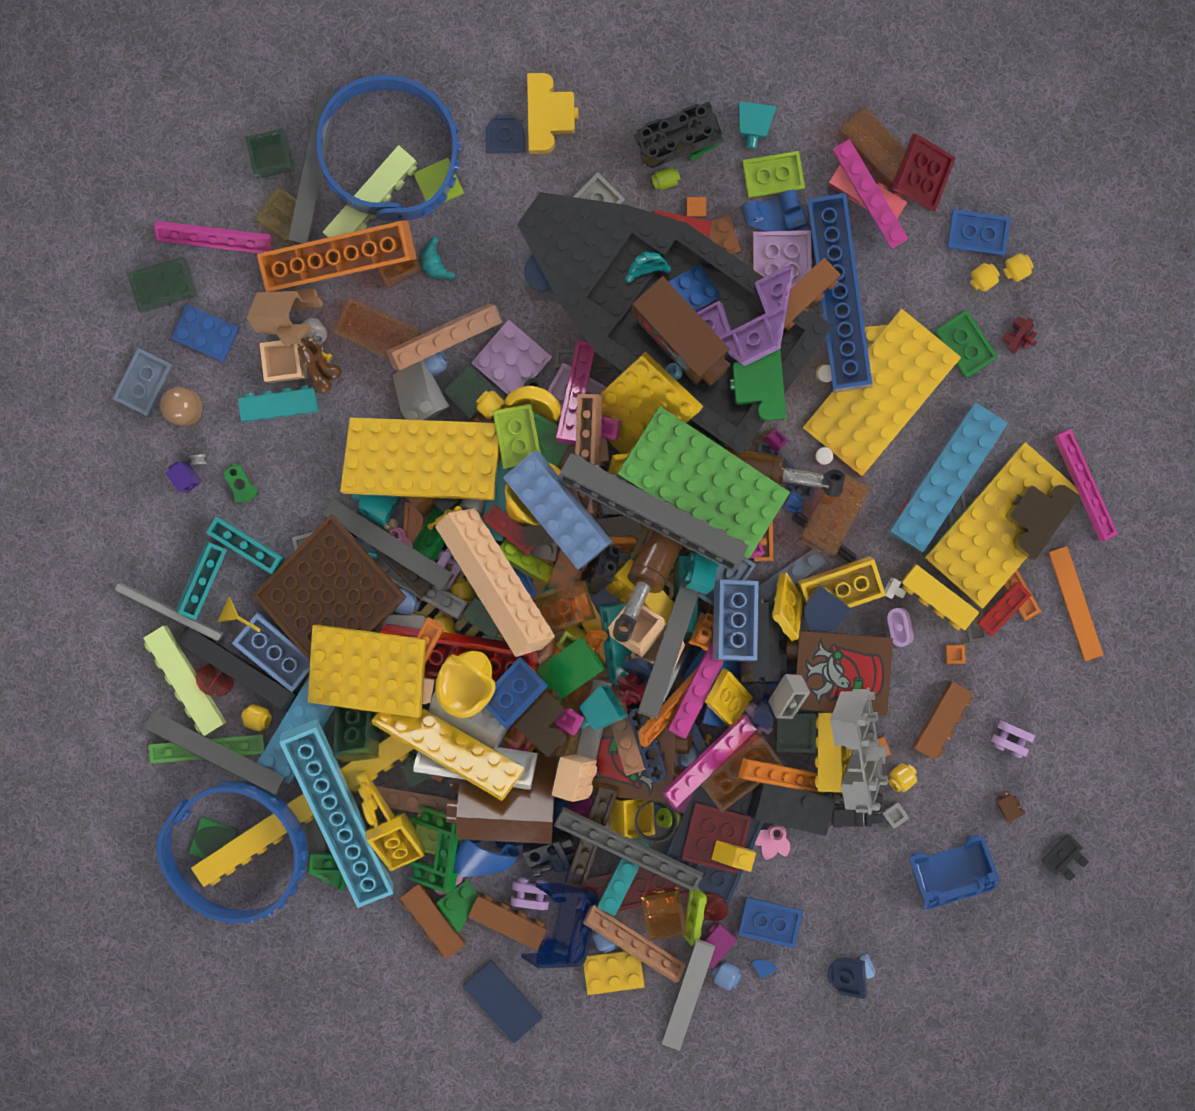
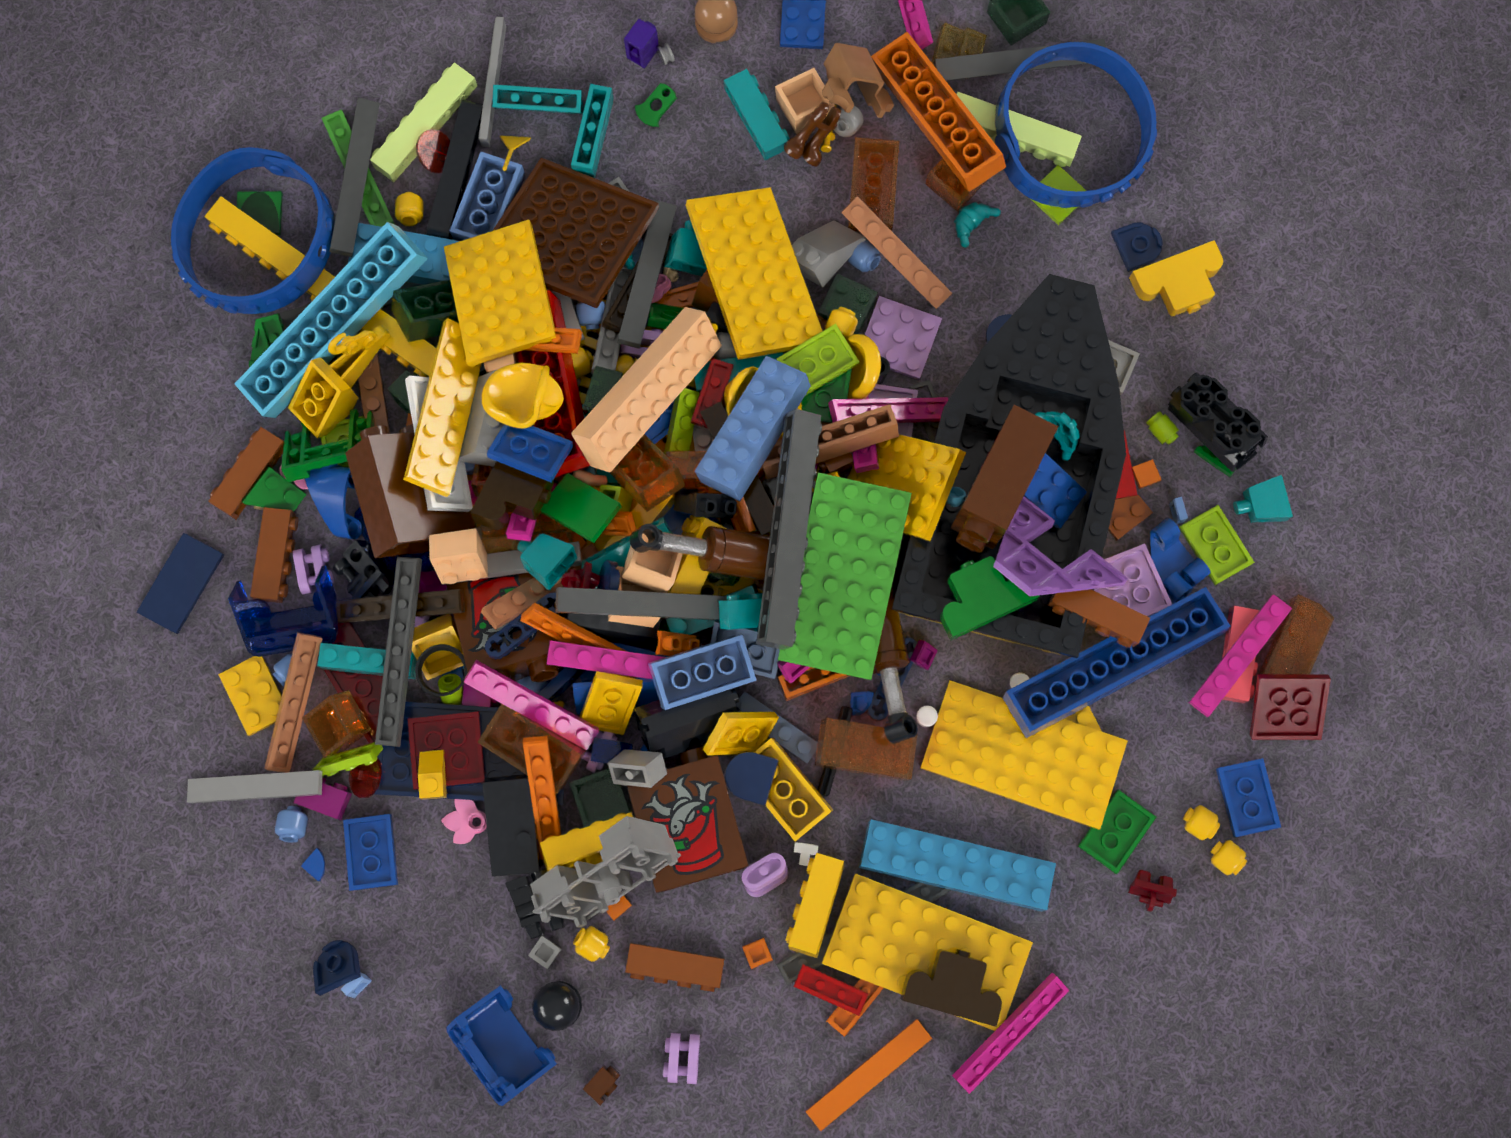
camera: 70 degrees right, 10 degrees down
none -> black tile [532,981,582,1031]
none -> medium blue tile [1169,497,1188,524]

